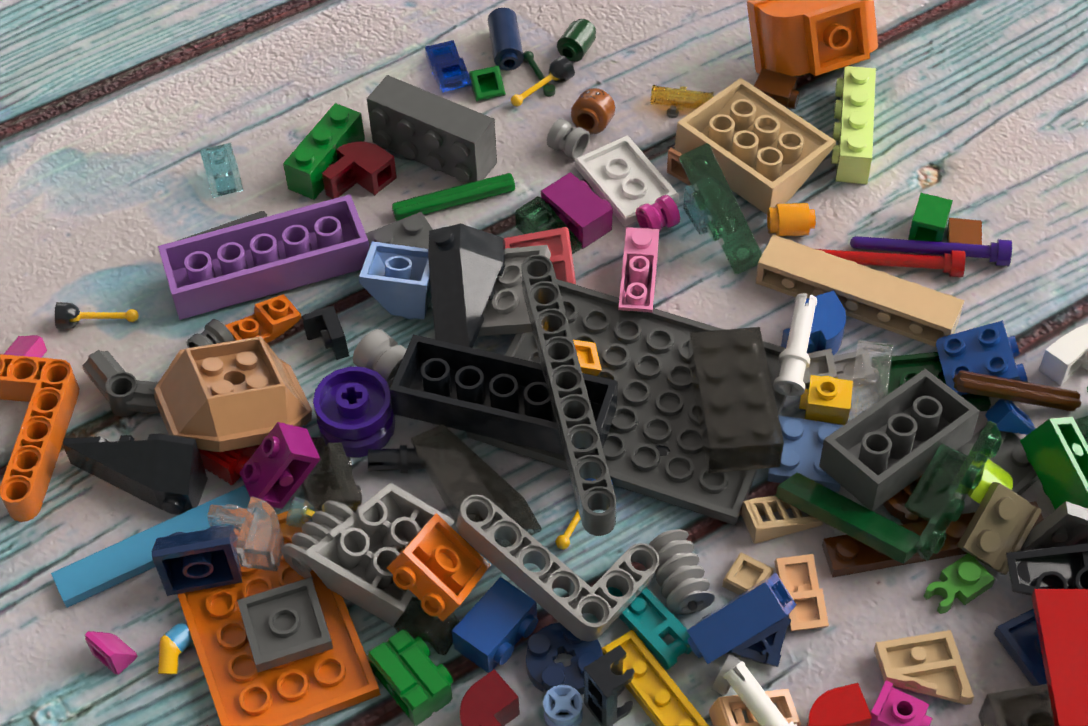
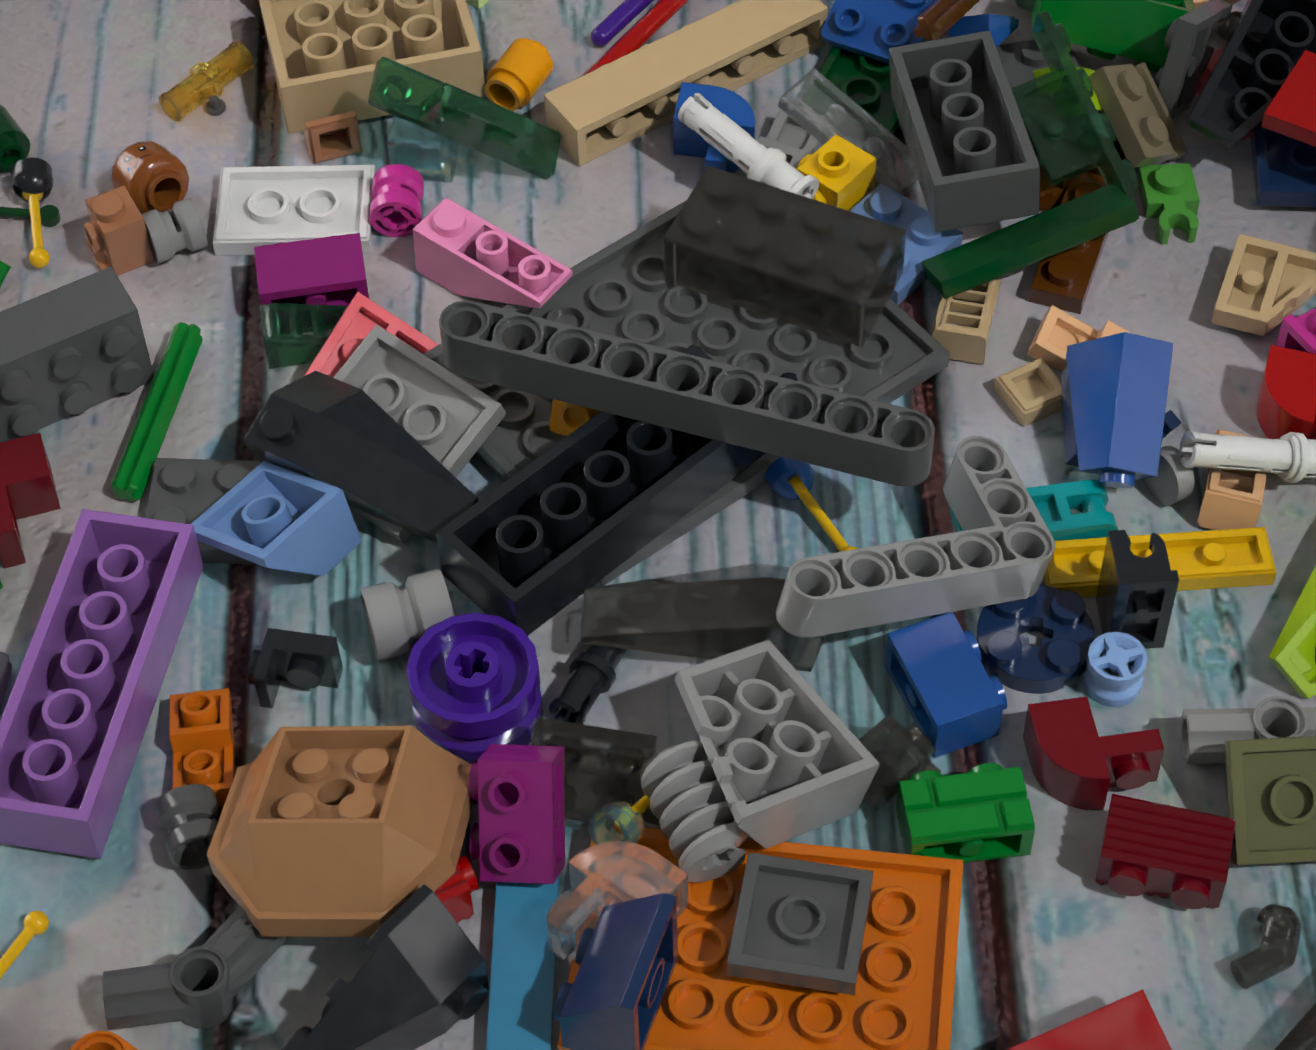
camera: 60 degrees left, 0 degrees up
orange plate [386,513,491,621] -> none
light grey piece [649,529,715,615] -> none
none -> nougat brick [83,185,154,276]

